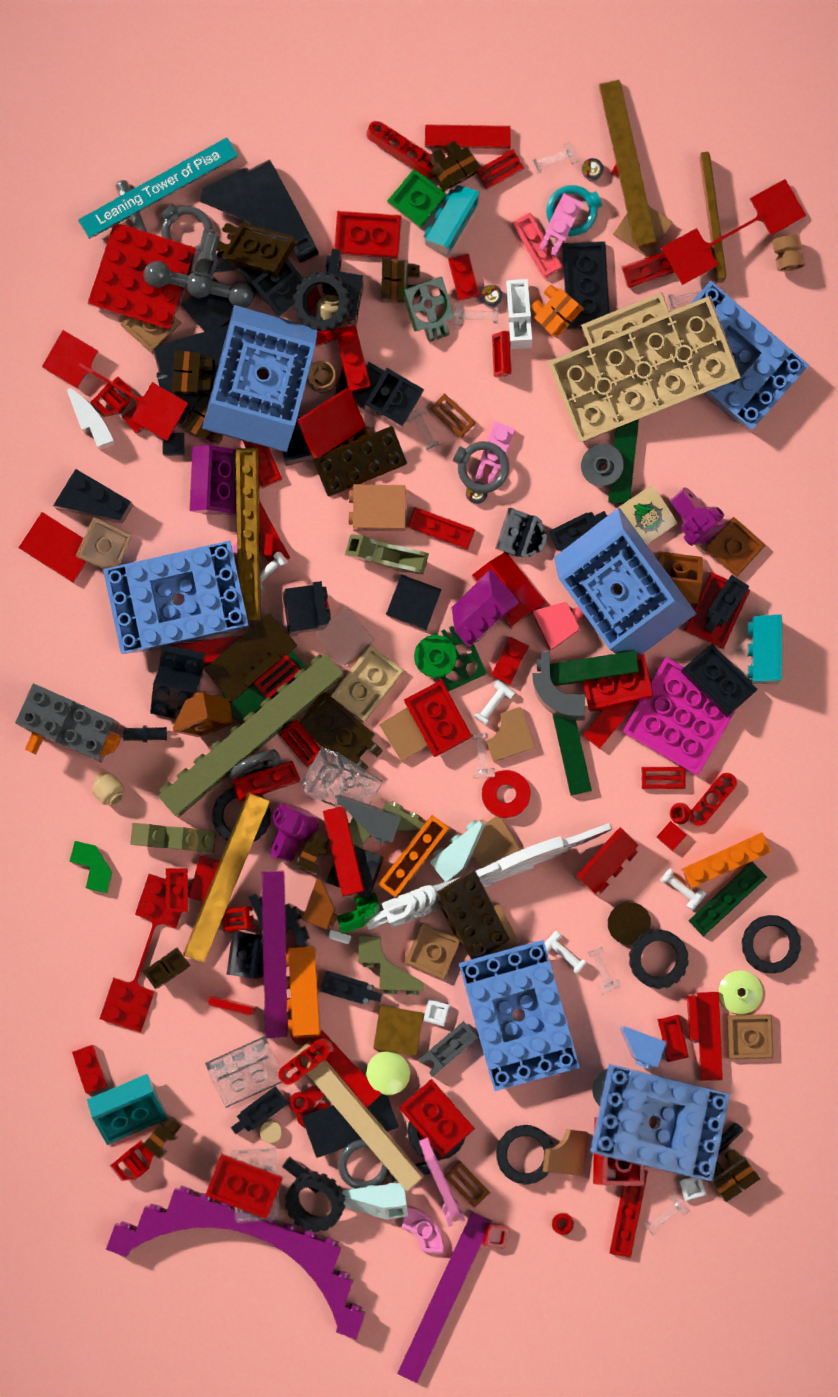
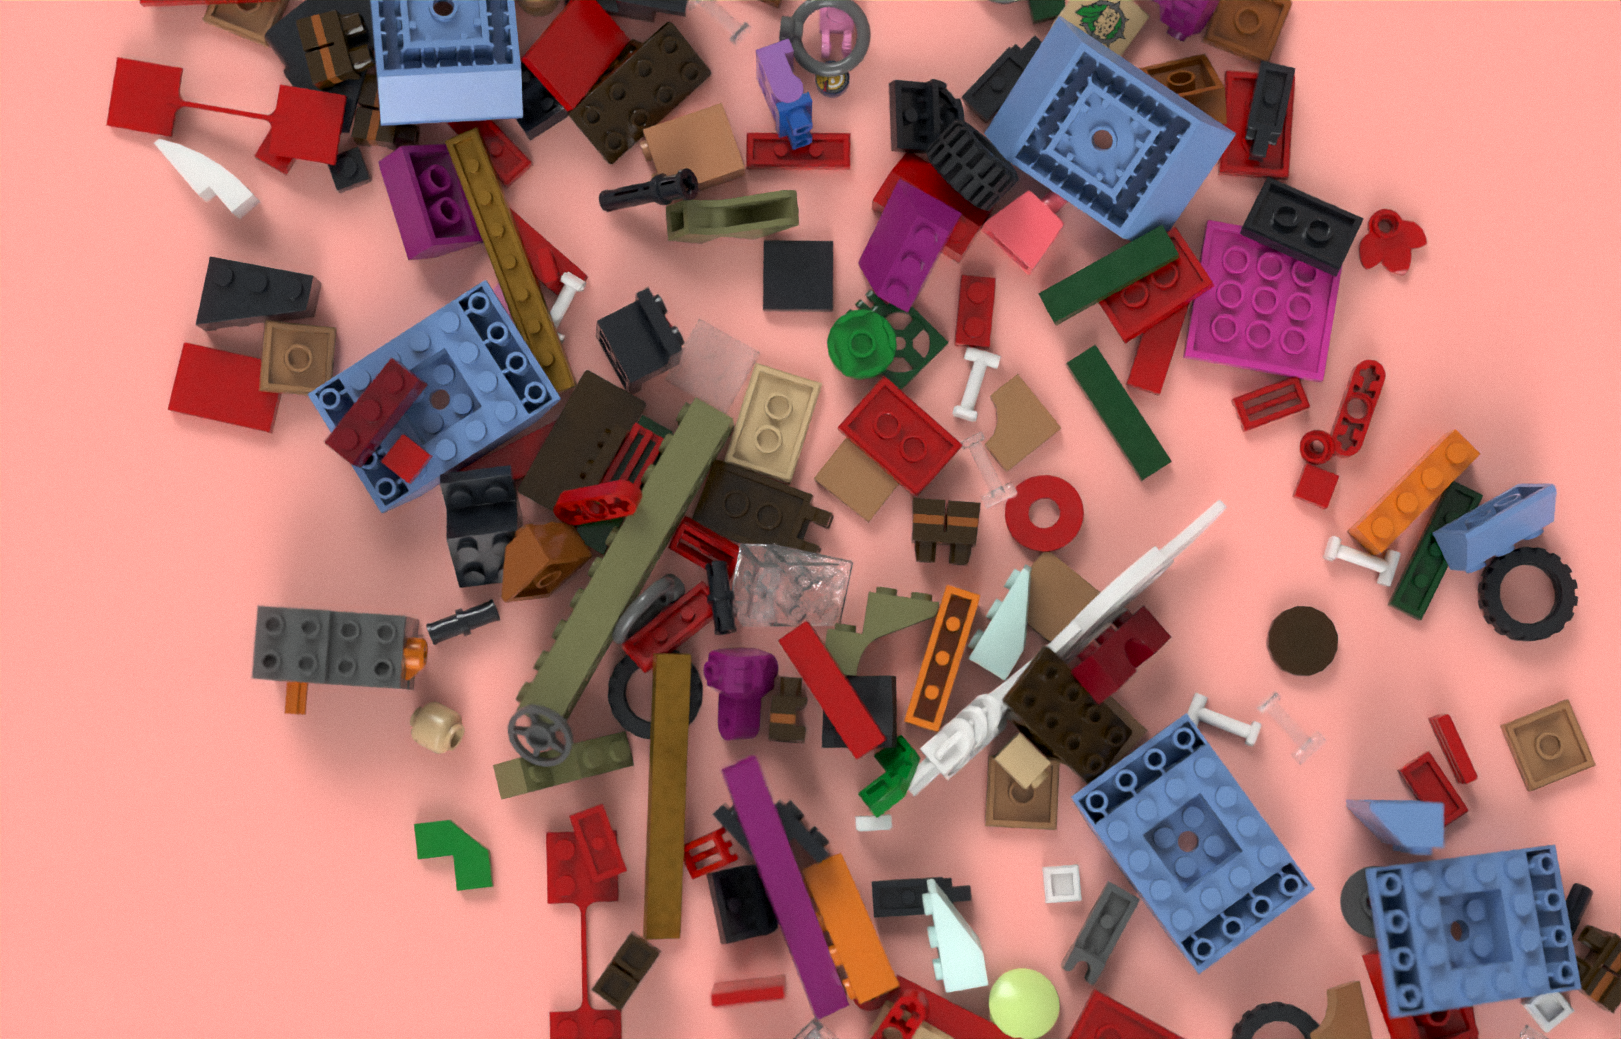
camera: 25 degrees left, 0 degrees up
red piece [90,376,132,417] -> none
red tile [188,856,220,902] -> none
dark orange slope [302,879,338,930] -> none
dark grey slope [337,794,401,844] -> none
olive arch [358,936,424,995] -> none
pearl gold tile [373,1005,424,1056] -> none
dark grey arch [532,652,585,721] -> none
red slope [575,827,639,895] -> none
black tyre [629,929,689,989] -> none
red tile [697,992,723,1081] -> none
yellowish green dish [719,970,763,1014] -> none
teal slope [747,614,782,684] -> none
none -> dark red brick [324,358,428,468]
none -> red tile [381,434,433,484]
none -> dark grey wheel [508,704,573,766]
none -> red beam [553,480,643,525]
none -> black pin [599,168,698,212]
none -> black pin [705,561,737,635]
none -> hips [756,38,813,149]
none -> dark brown hips [911,498,981,566]
none -> light aqua slope [922,879,988,993]
none -> black tyre [926,119,1019,211]
none -> tan brick [993,733,1051,789]
none -> dark red arch [1071,605,1172,704]
none -> red plate [1358,209,1427,276]
none -> medium blue slope [1432,483,1557,573]

